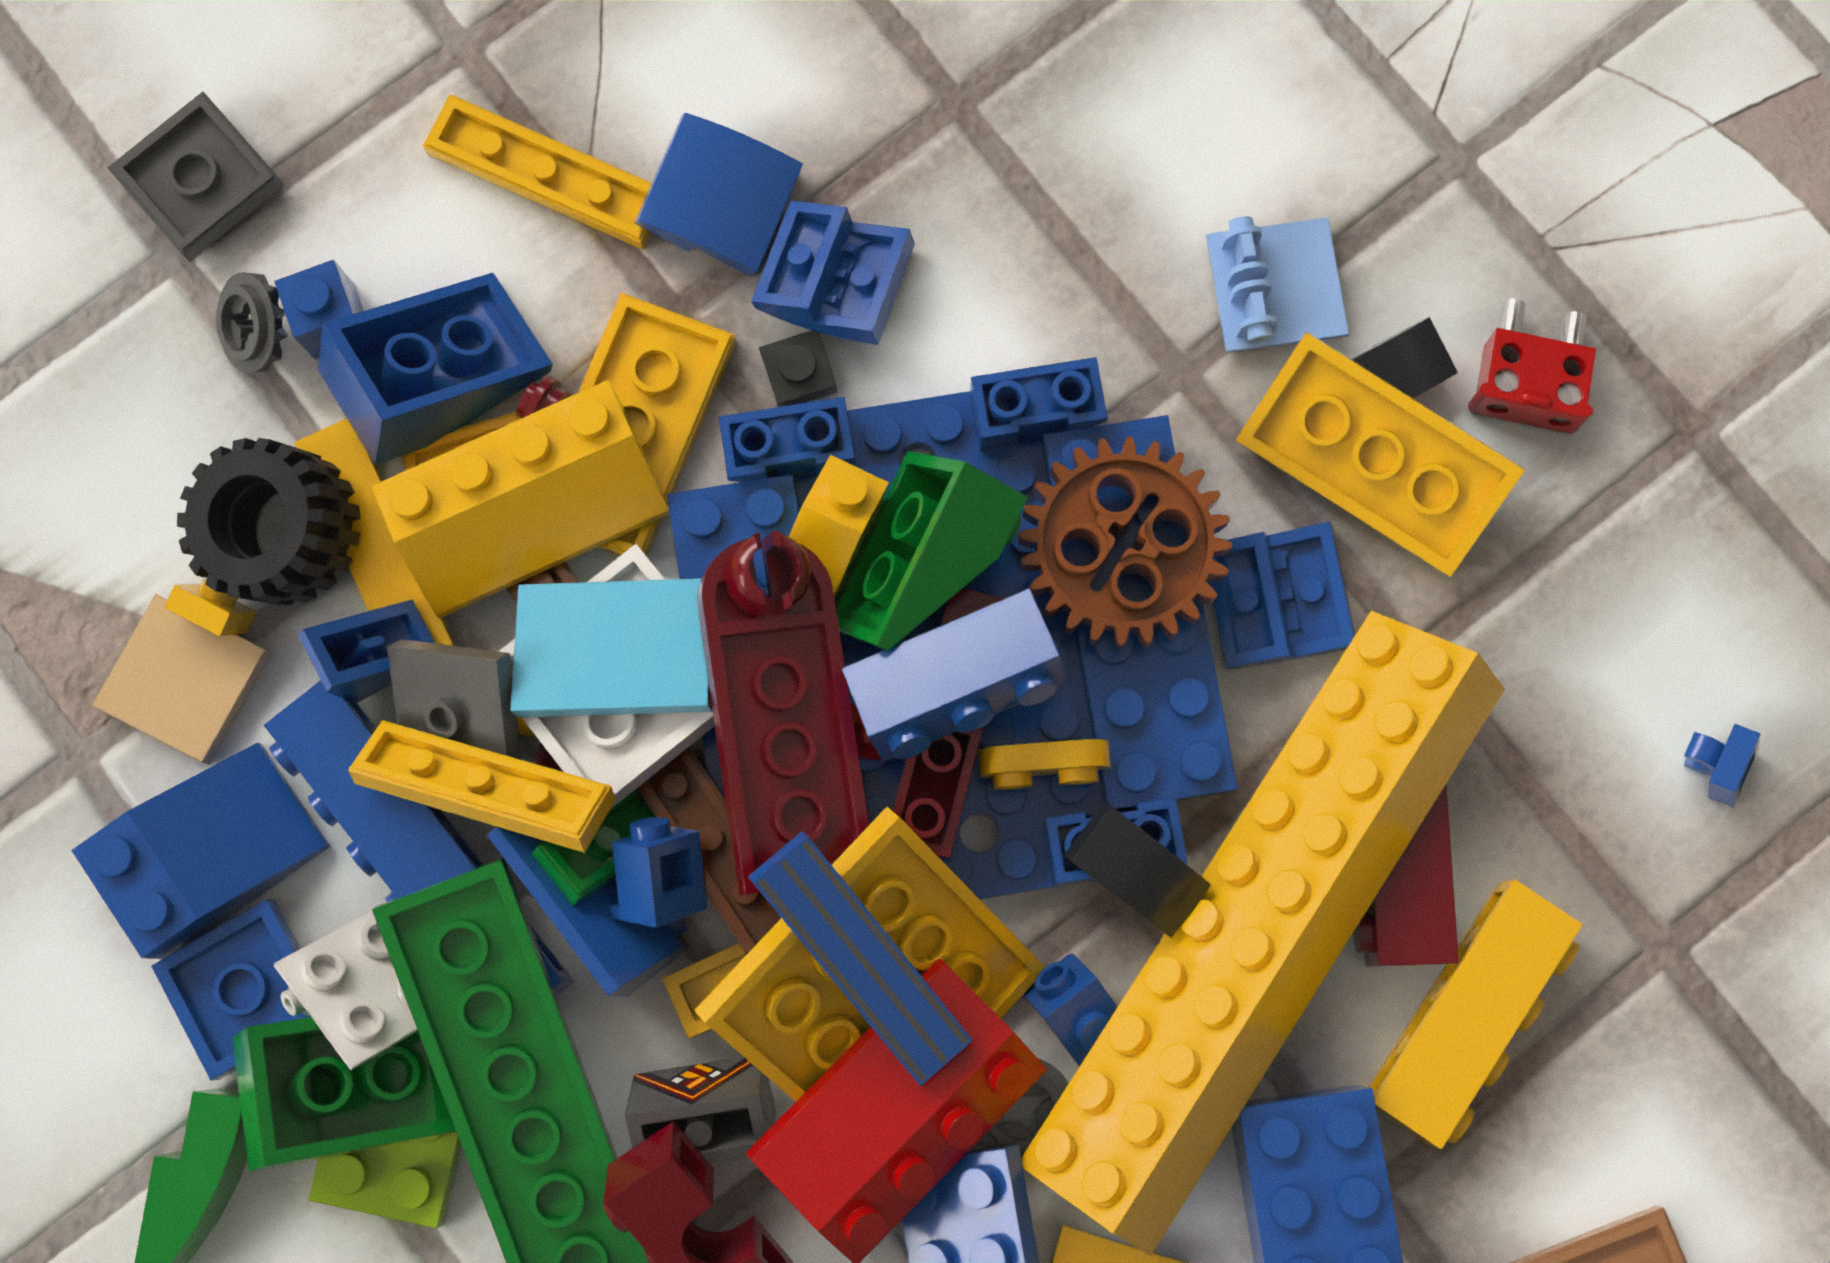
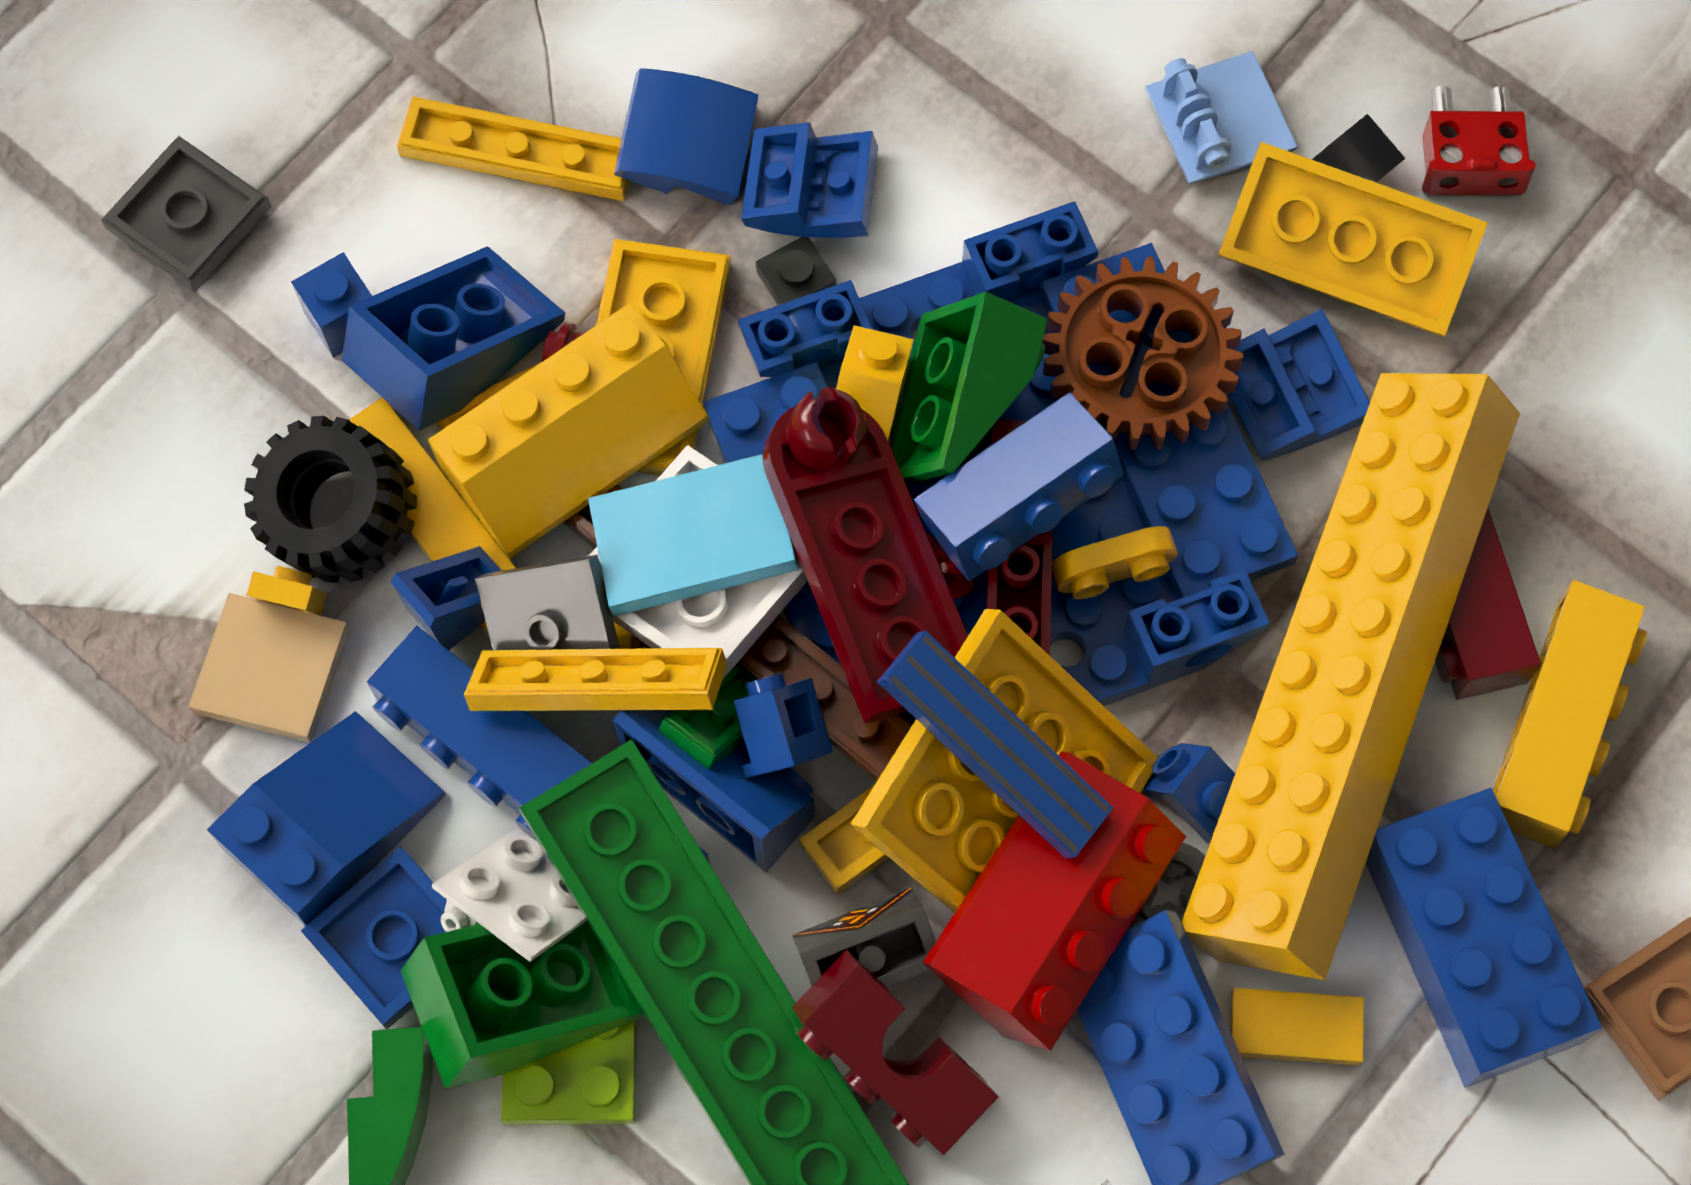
camera: 15 degrees left, 10 degrees down
dark grey gear [216,272,288,373] -> none
black slope [1064,801,1211,938] -> none

